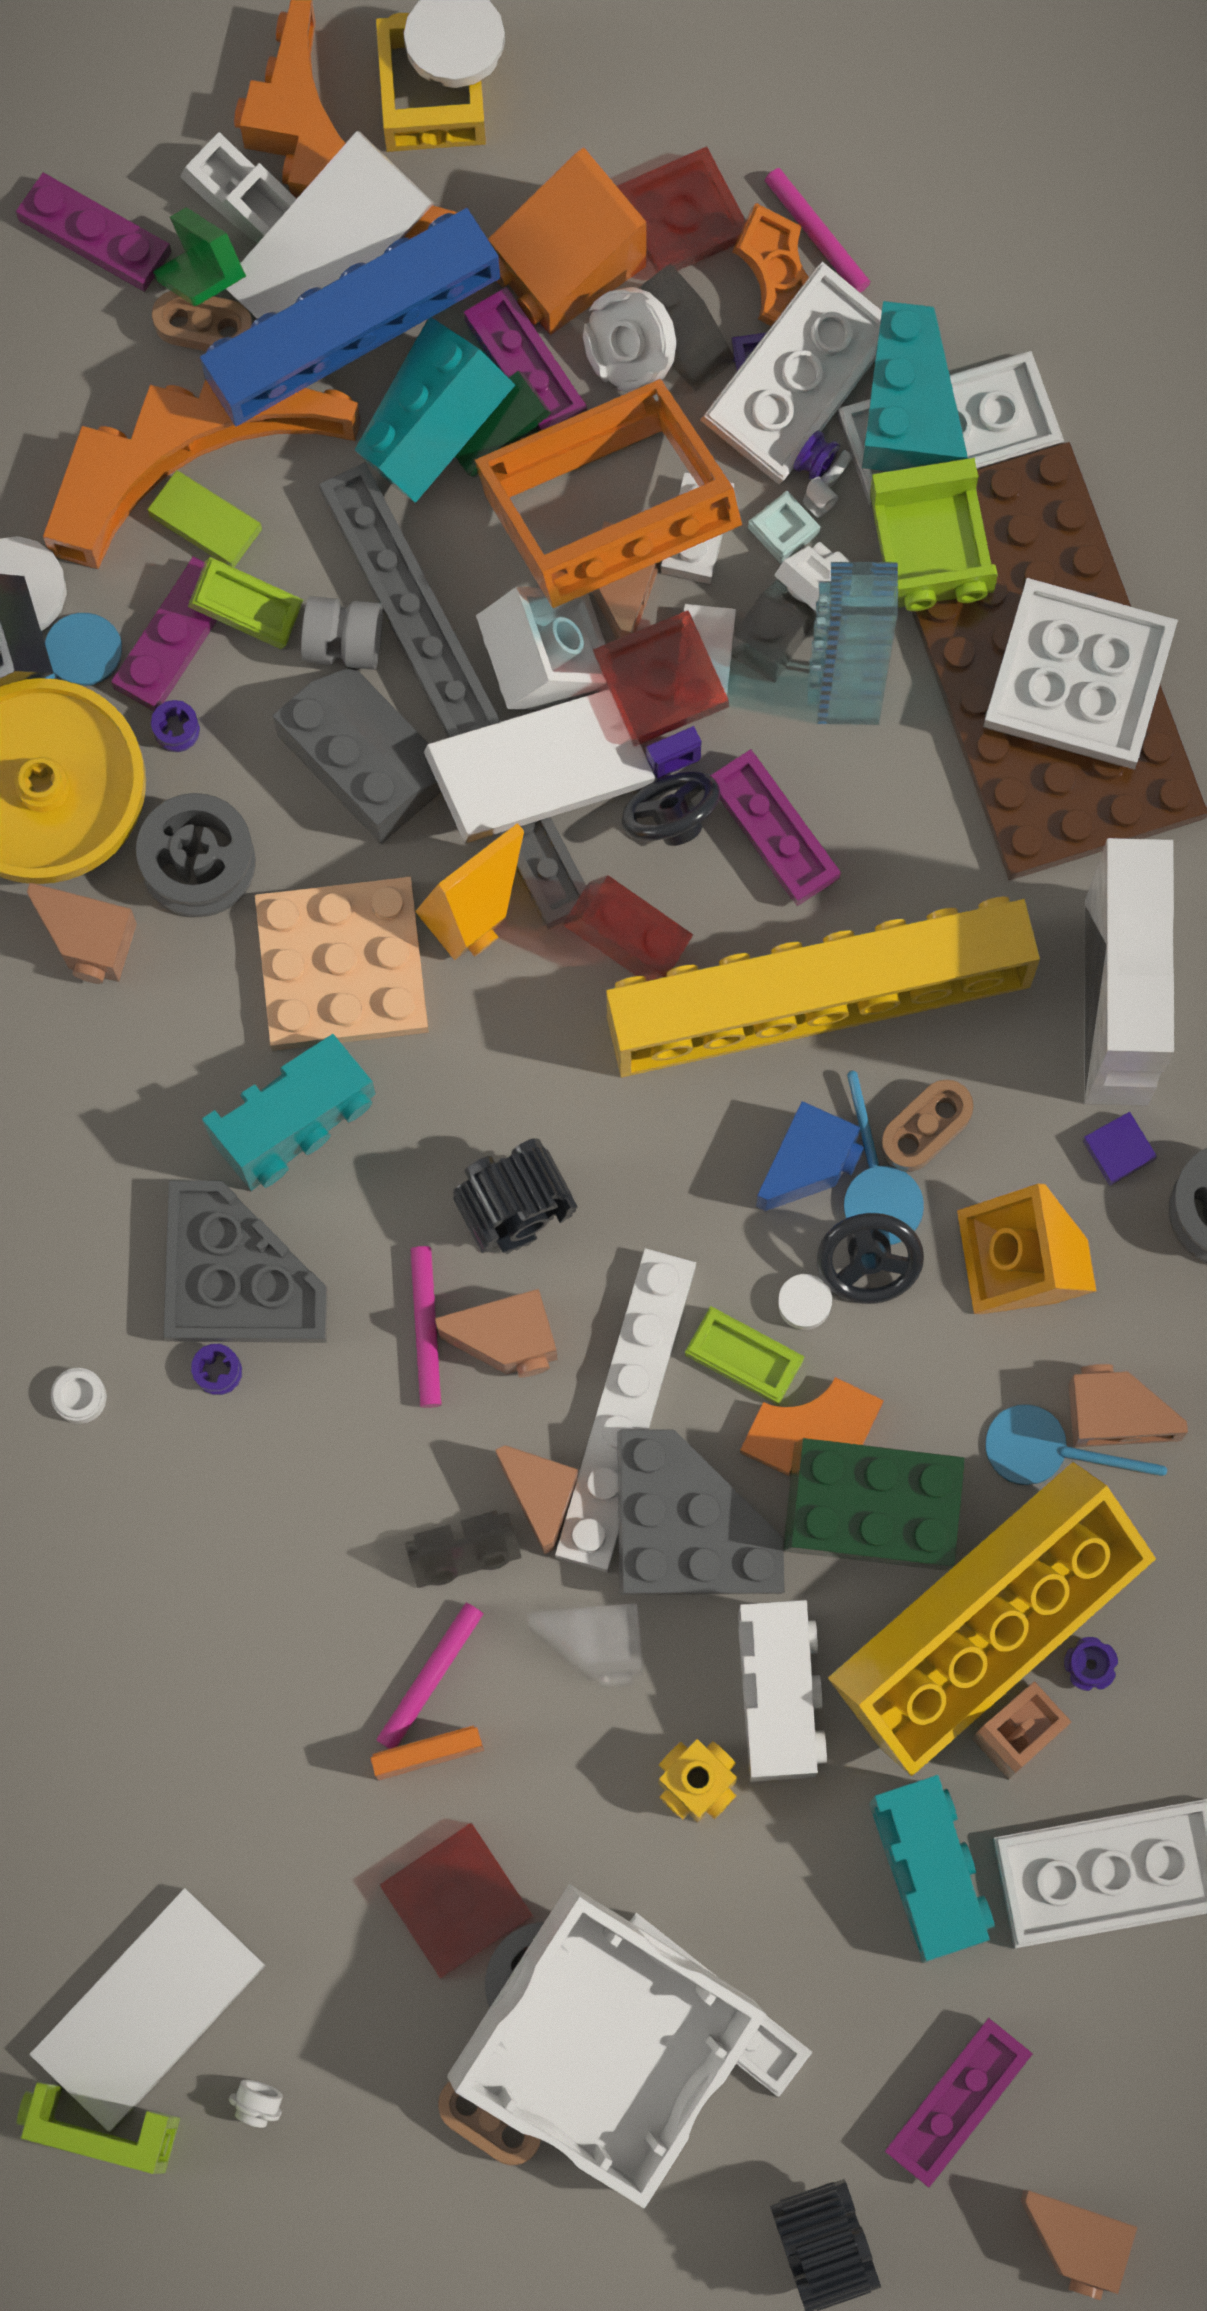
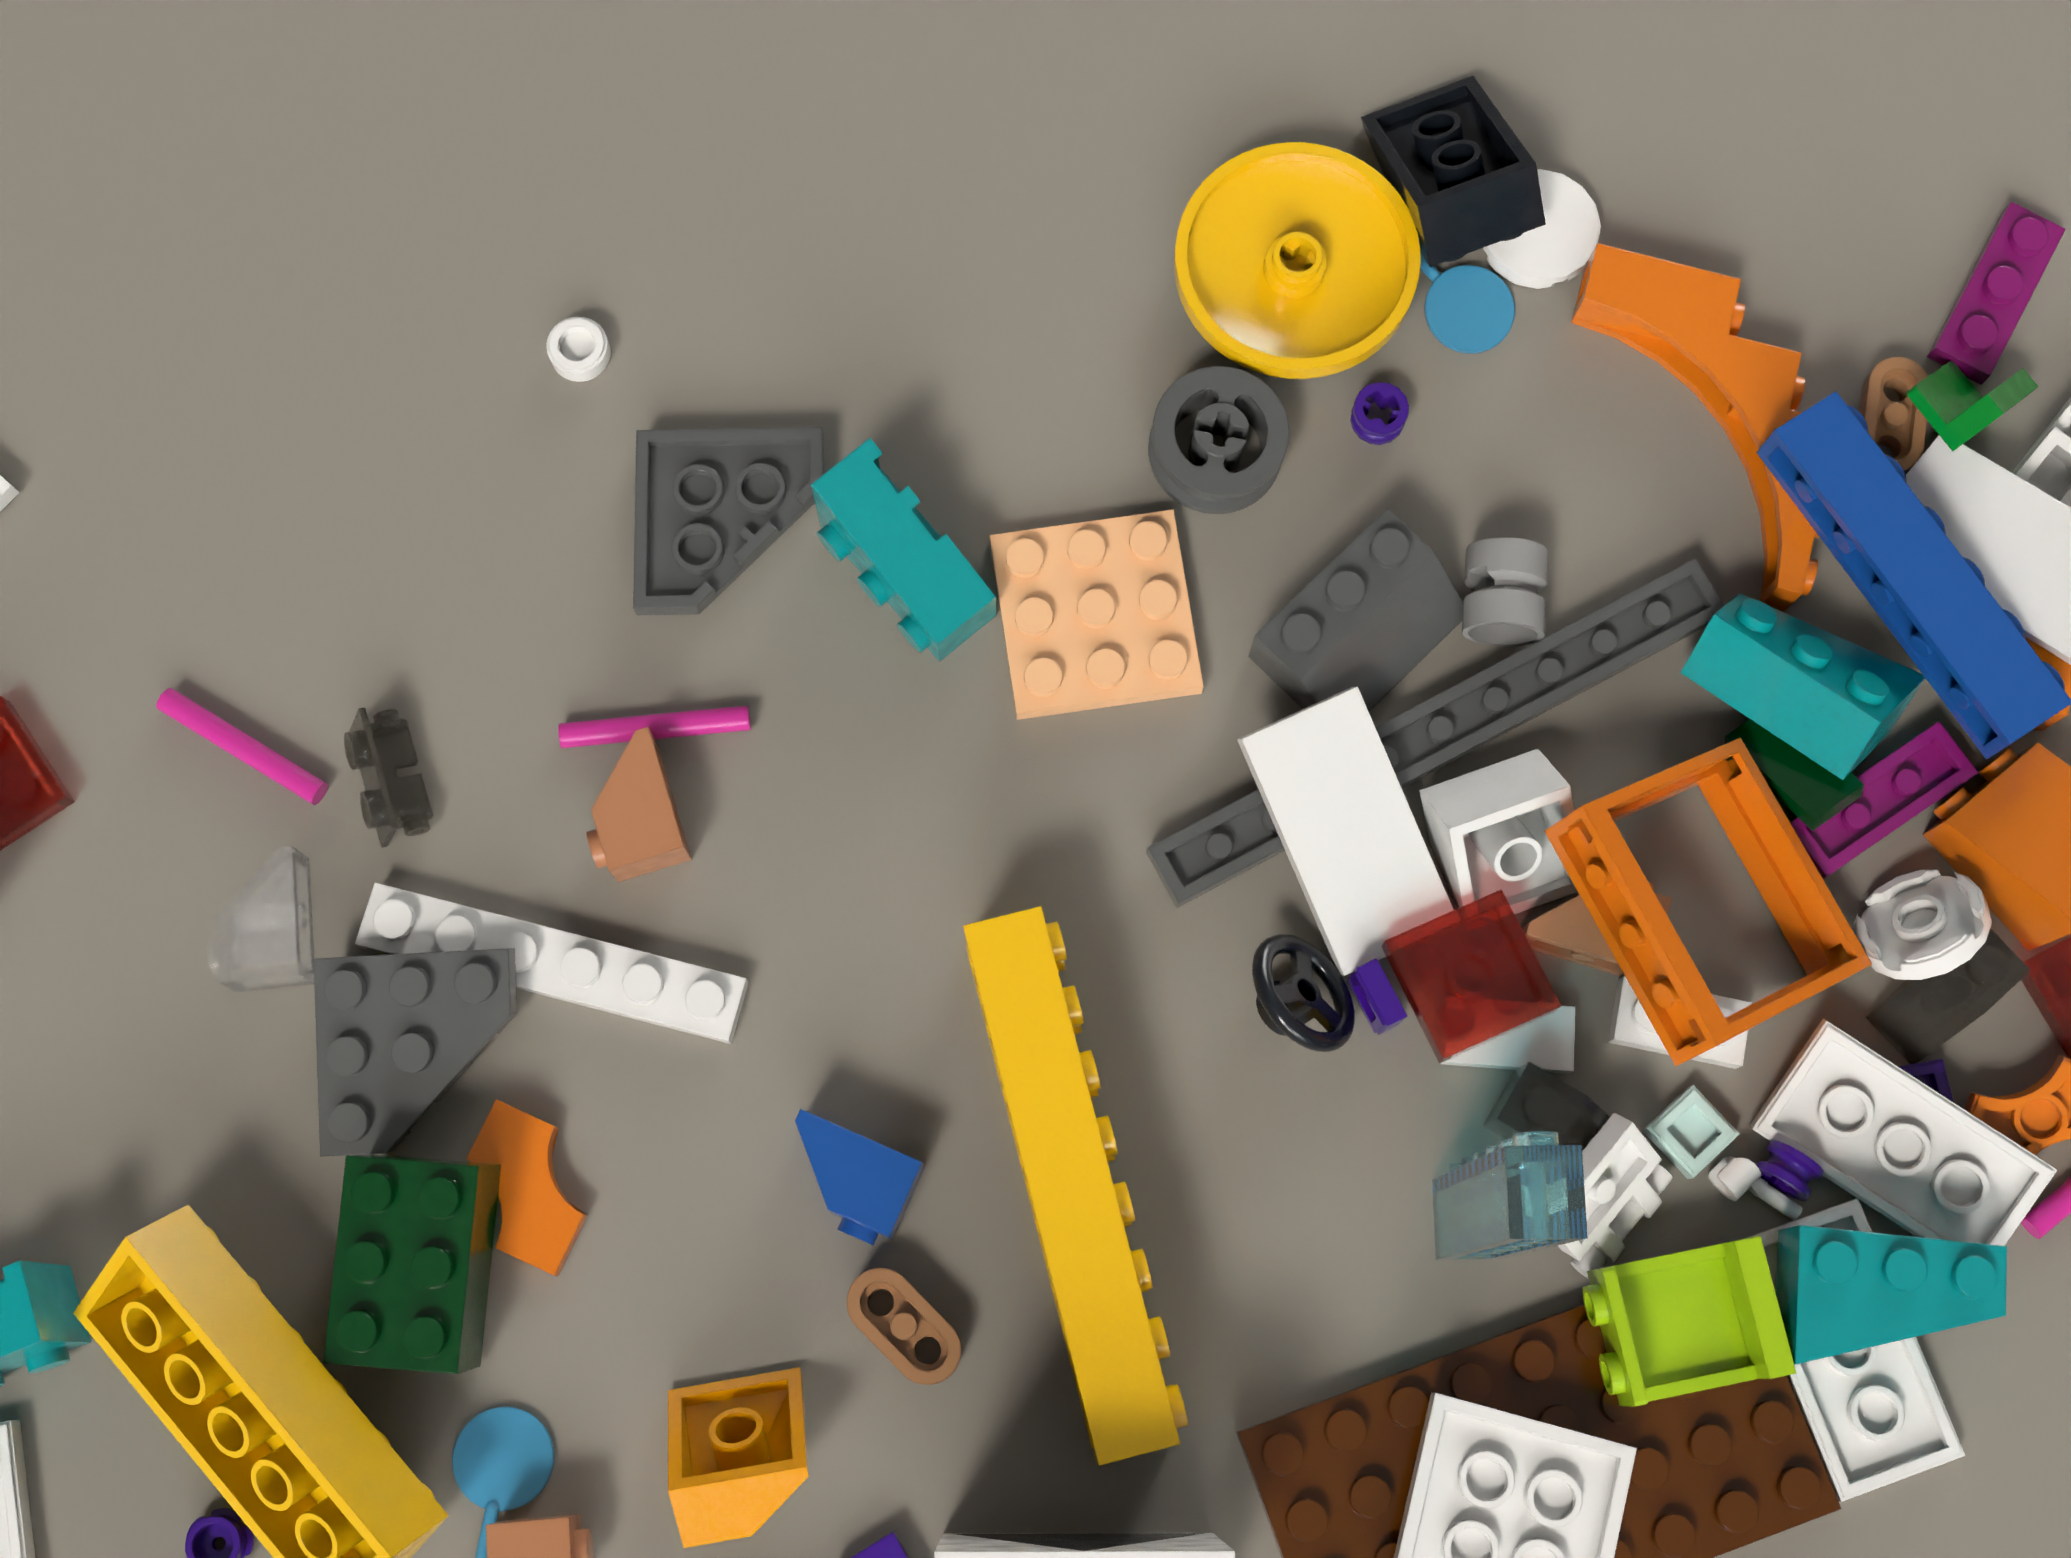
camera: 85 degrees right, 0 degrees up
nougat slope [27,883,137,984] -> none
magenta plate [111,556,218,712] -> none
lime tile [147,470,262,567] -> none
lime tile [188,557,303,649] -> none
dark purple bush [191,1344,242,1395] -> none
orange tile [370,1725,484,1780] -> none
light orange slope [415,823,524,960] -> none
black brick [453,1138,578,1254] -> none
nougat slope [495,1445,578,1554] -> none
clear red brick [563,875,694,981] -> none
yellow brick [658,1739,737,1823] -> none
lime tile [685,1306,805,1406] -> none
magenta plate [710,749,841,907] -> none
white wedge [738,1600,827,1782] -> none
white tile [778,1274,832,1330] -> none
black piece [817,1213,924,1304] -> none
dark azure piece [844,1070,924,1245] -> none
nougat slope [972,1681,1071,1780] -> none

